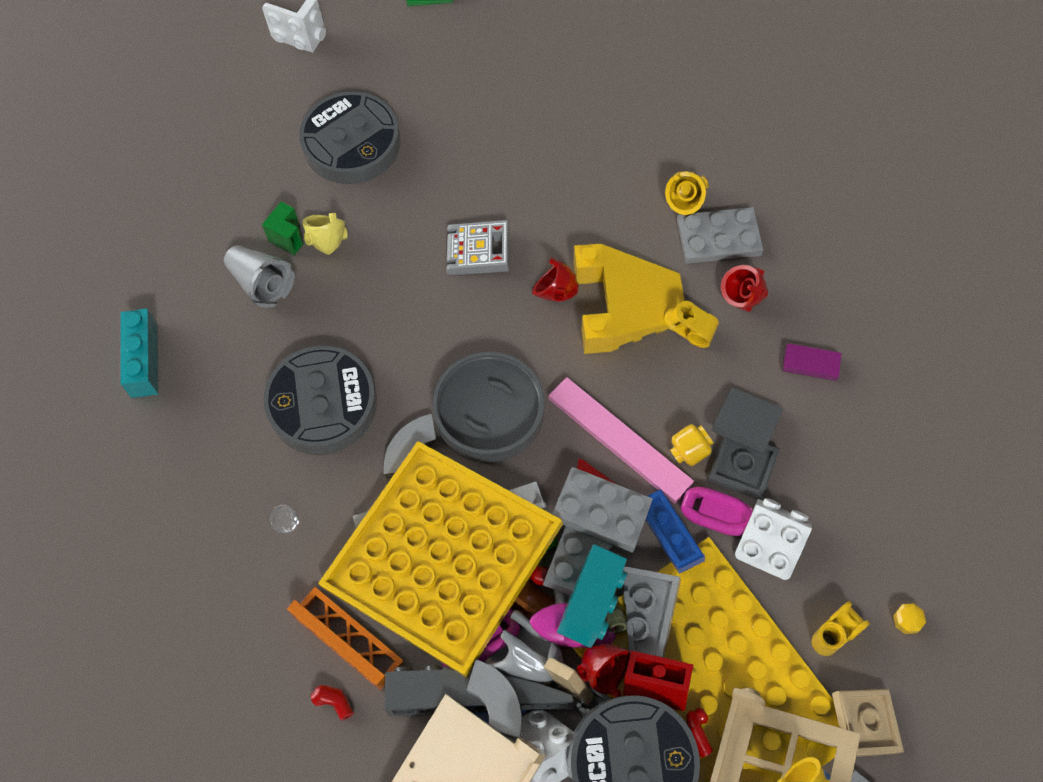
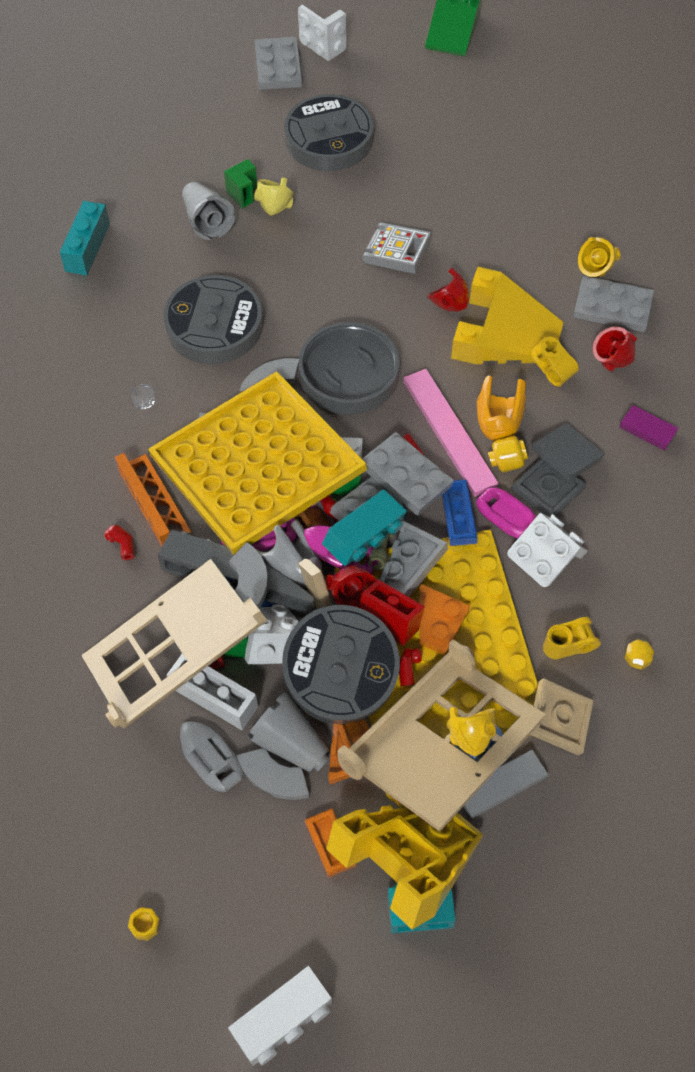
camera: 20 degrees right, 5 degrees down
none -> light grey plate [255,37,302,90]
none -> orange wing [419,584,470,656]
none -> light orange hair [476,376,526,442]

